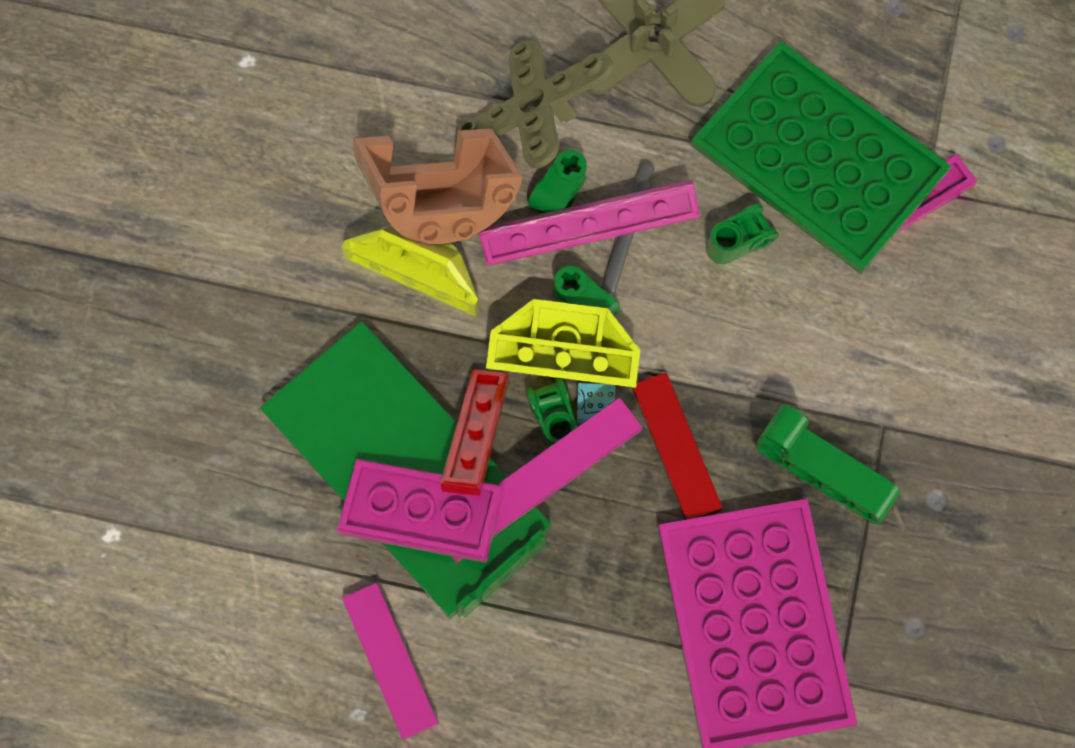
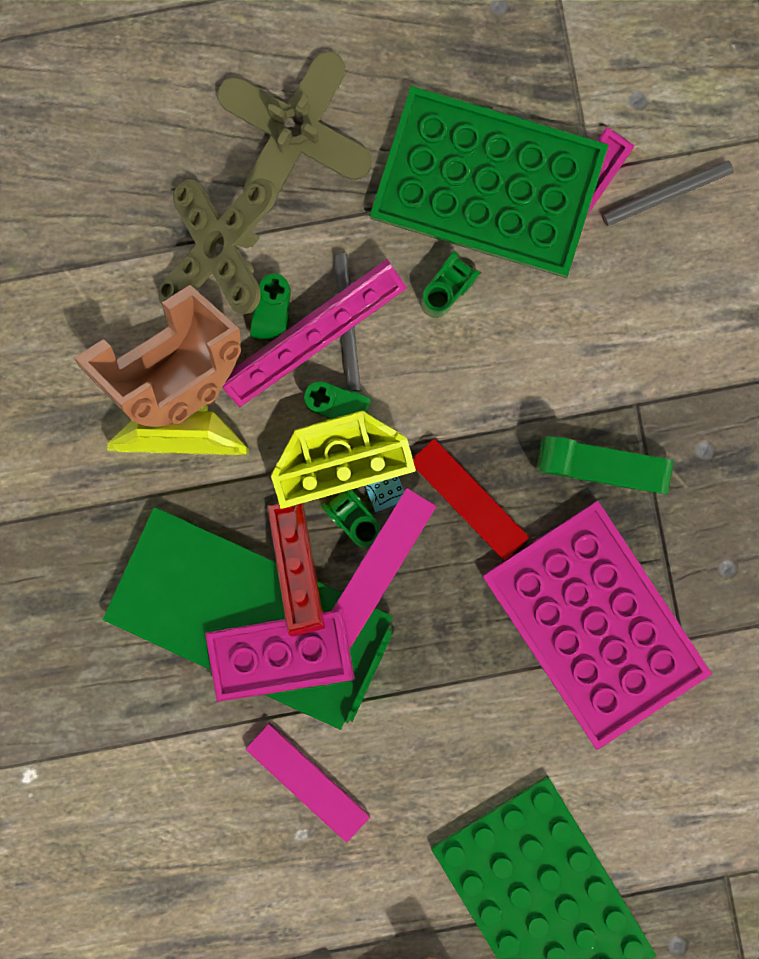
camera: 20 degrees left, 15 degrees up
none -> dark grey bar [602,160,734,226]

